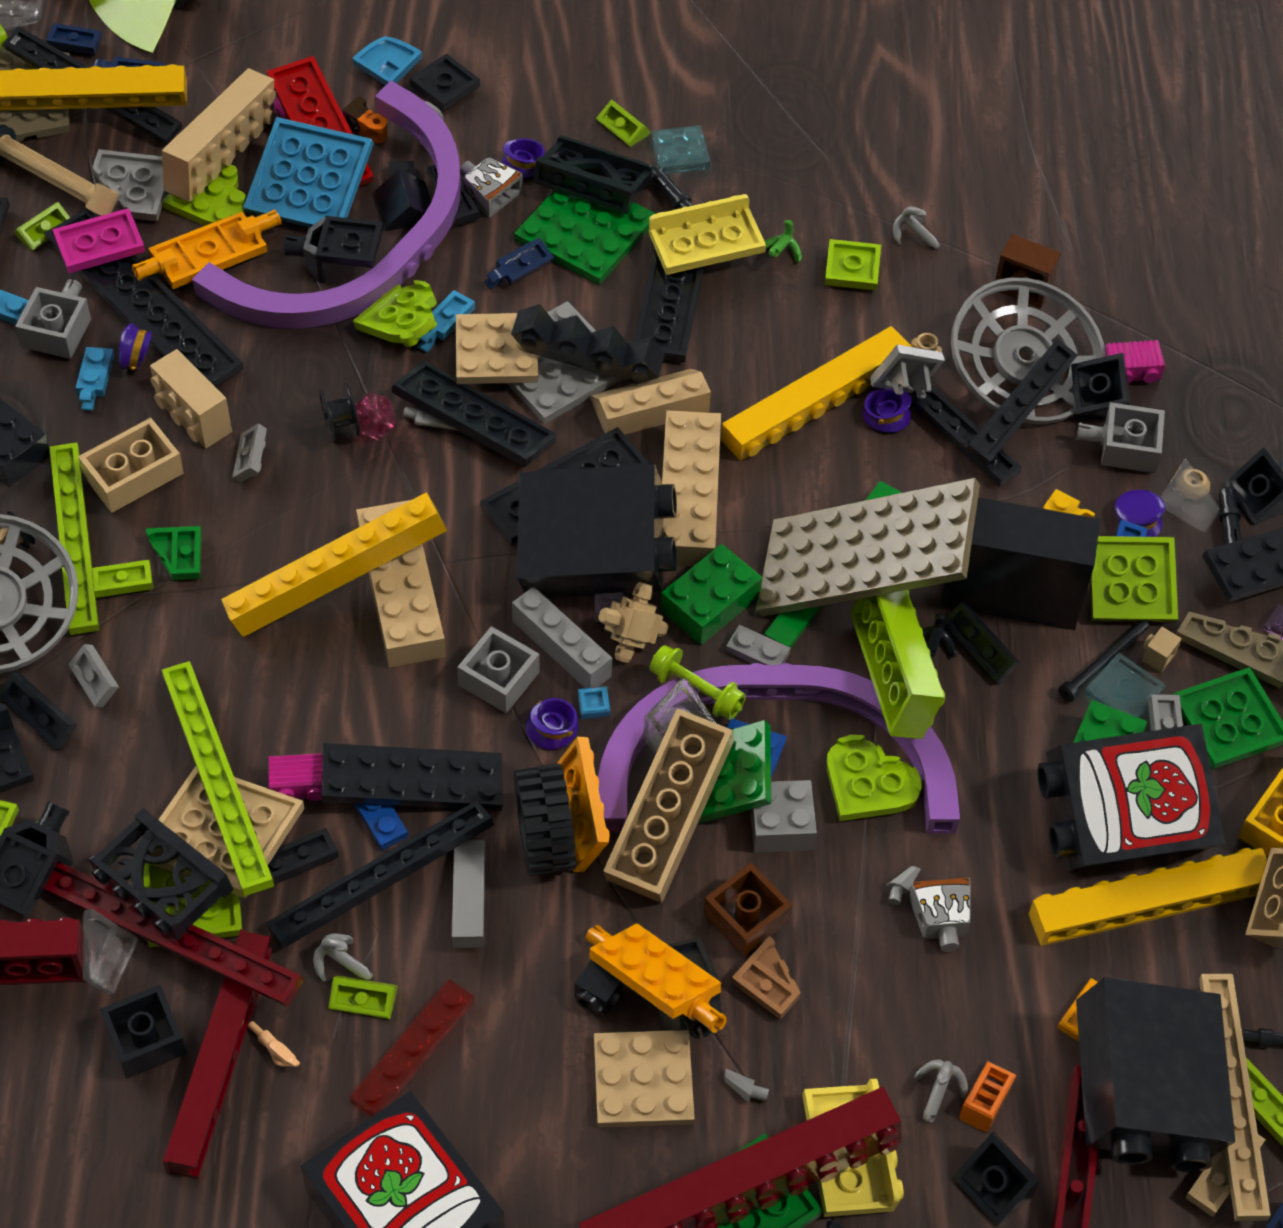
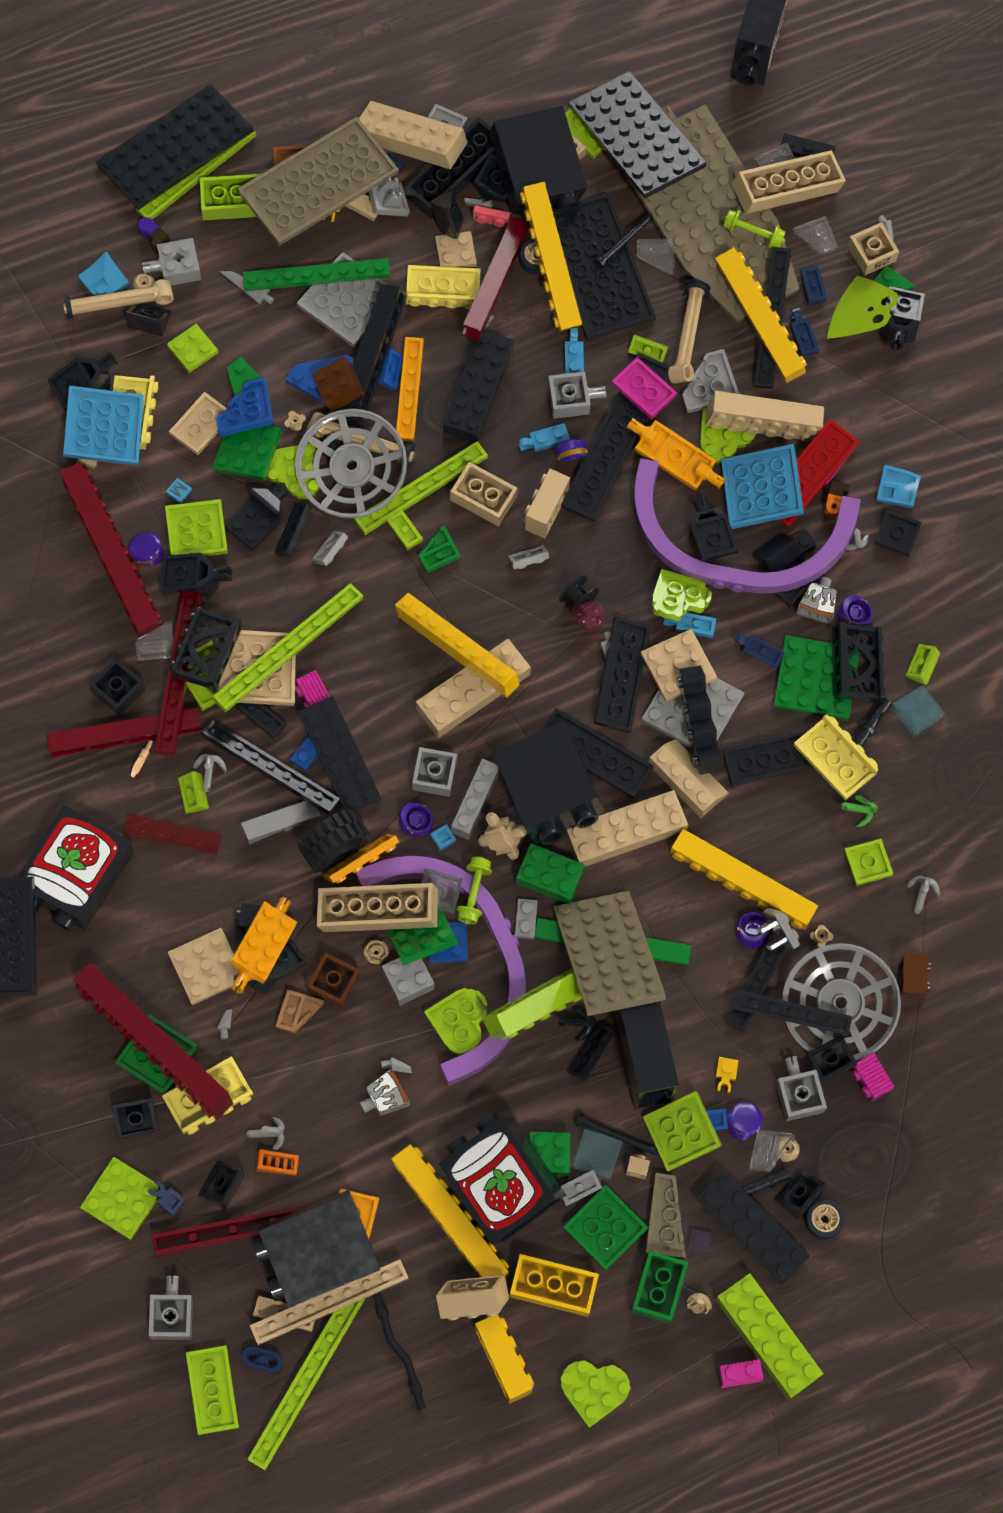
camera: 65 degrees right, 15 degrees up
none -> tan plate [364,940,389,964]

